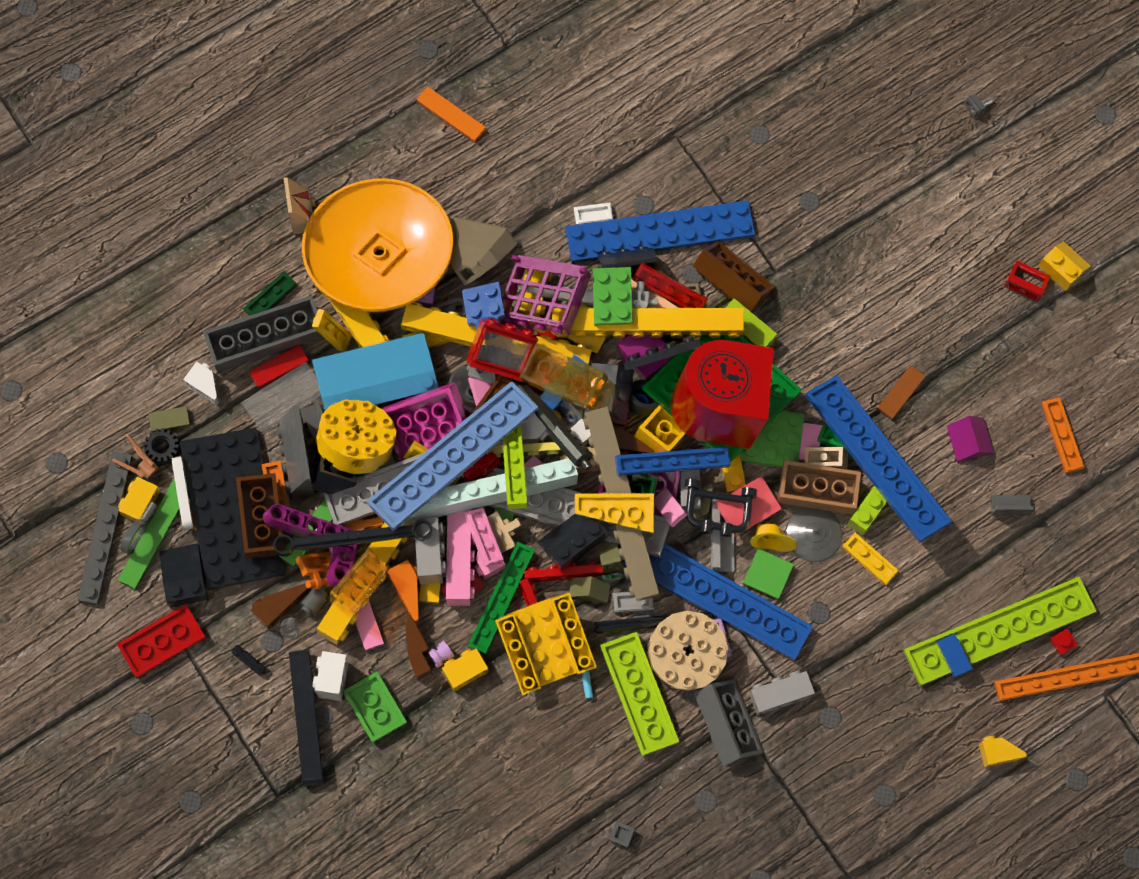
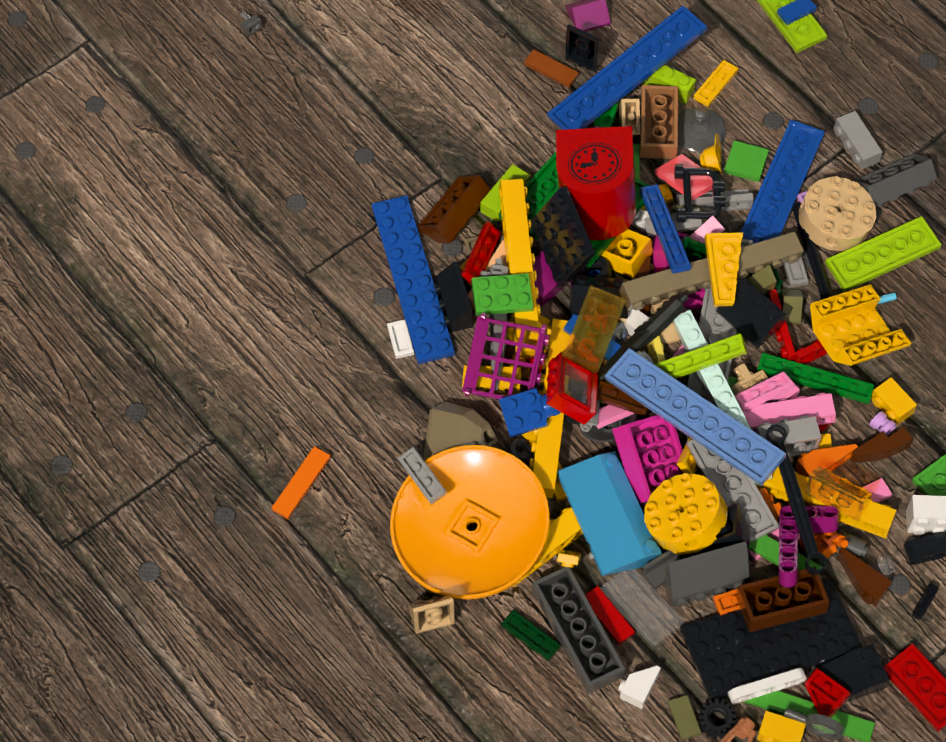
camera: 90 degrees left, 10 degrees down
none -> light grey tile [397,447,447,505]
none -> black slope [565,24,607,73]
none -> red wing [804,668,851,718]

